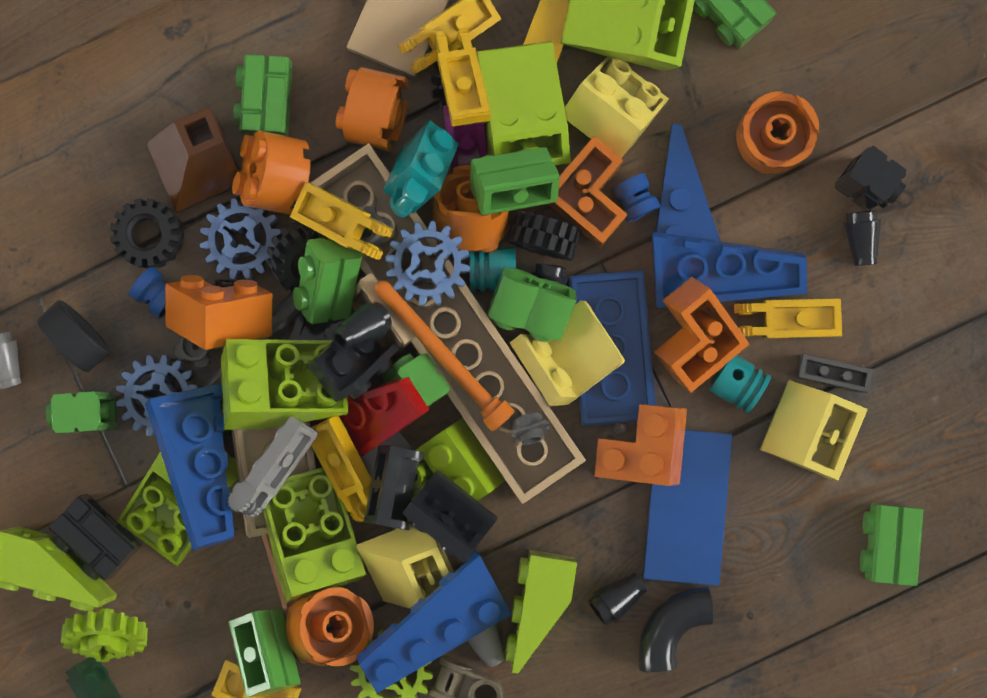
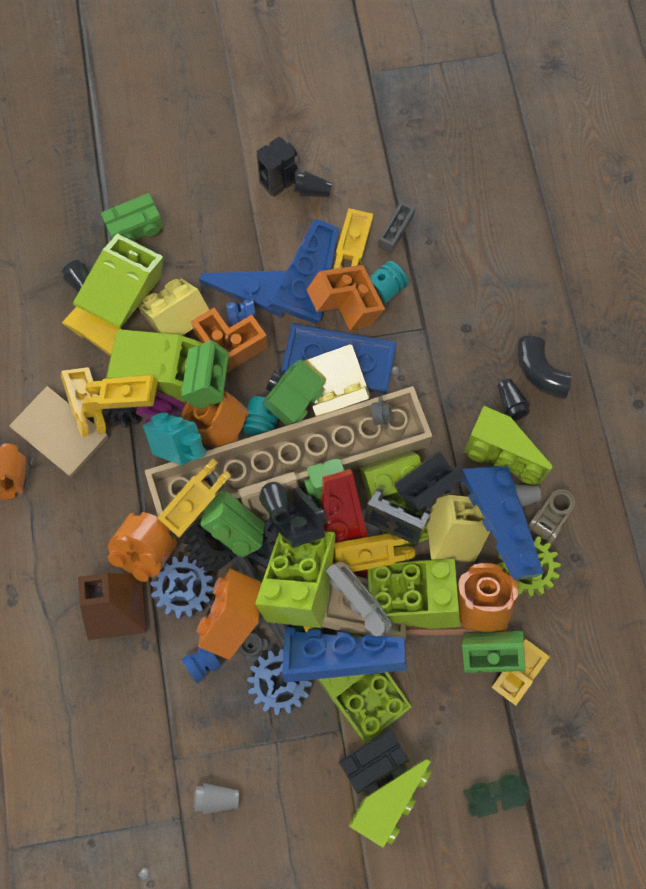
camera: 75 degrees left, 15 degrees down
black tyre [37,300,110,372] -> none
bright green brick [46,391,117,433] -> none
lime gear [61,608,148,662] -> none
black tyre [110,198,184,269] -> none
bright green brick [233,55,293,137] -> none
orange brick [336,67,409,152] -> none
orange piece [375,280,515,432] -> none
medium blue gear [385,221,470,307] -> none
black tyre [507,211,582,261] -> none
orange brick [594,404,687,486] -> none
blue tile [642,430,732,586] -> none
orange brick [736,91,819,174] -> none
light yellow slope [759,380,868,480] -> none
bright green brick [859,504,924,586] -> none

